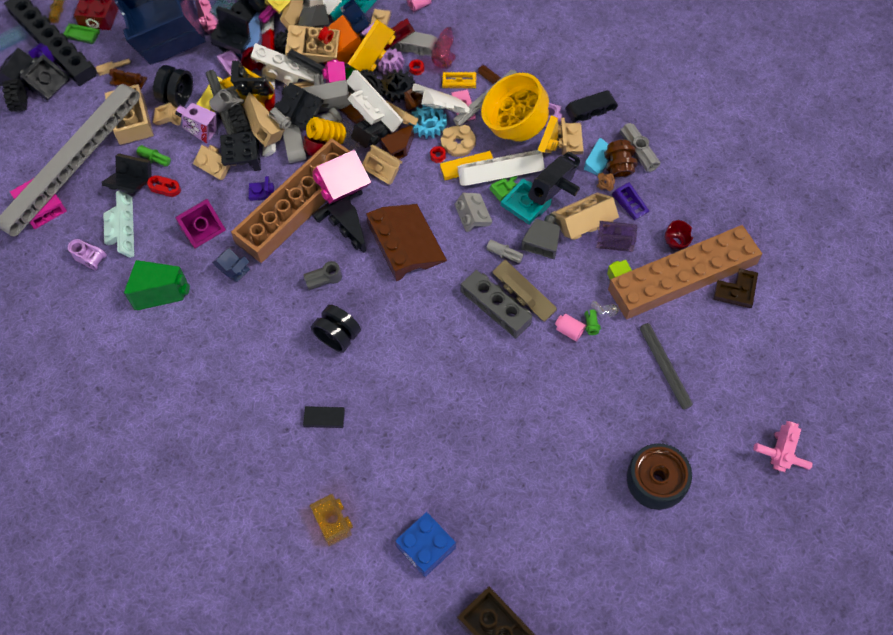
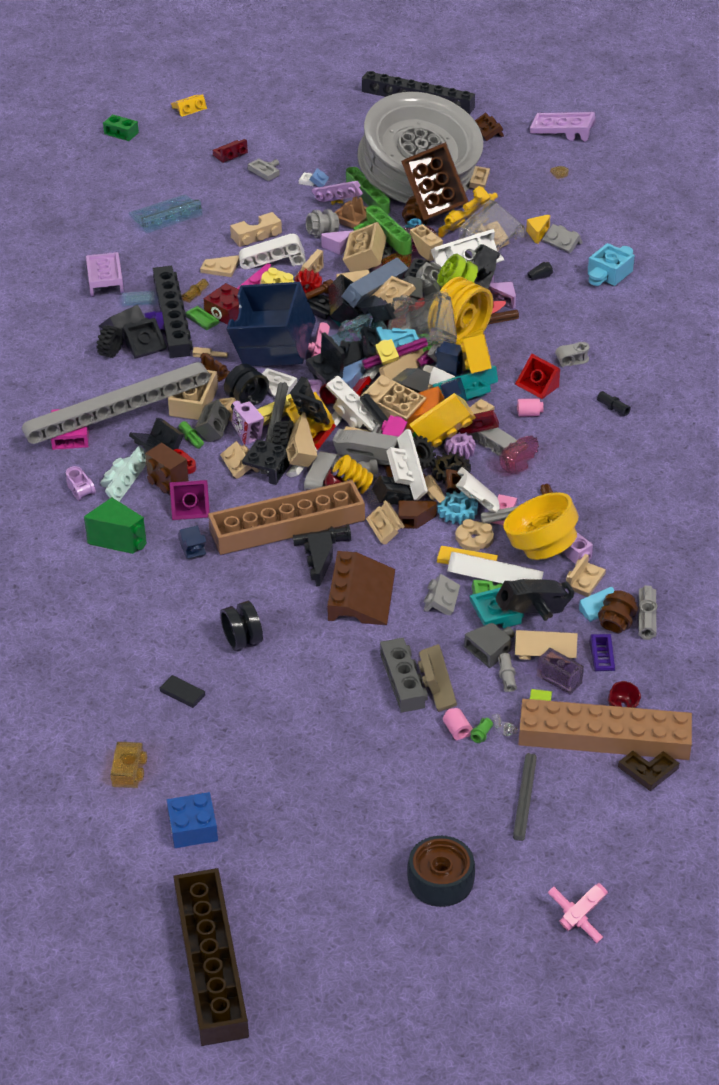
camera: 30 degrees right, 20 degrees down
light grey piece [209,86,244,112] -> none
dark purple bracket [249,176,274,201] -> none
light grey pin [269,108,291,130] -> none
black plate [274,83,324,130] -> none
dark grey piece [303,261,342,290] -> none
brick [313,150,371,204] -> none
red bush [318,27,334,45] -> none
red bush [409,59,424,75] -> none
red bush [430,146,446,163] -> none
yellow tile [442,72,476,88] -> none
light grey axle [487,239,523,263] -> none
yellow wing [538,115,559,153] -> none
black beam [565,90,618,123] -> none
medium nougat plate [597,172,615,191] -> none
none -> reddish brown brick [145,443,189,494]
none -> dark grey brick [195,399,231,442]
none -> white wing [262,368,297,398]
none -> light grey pin [498,653,517,692]

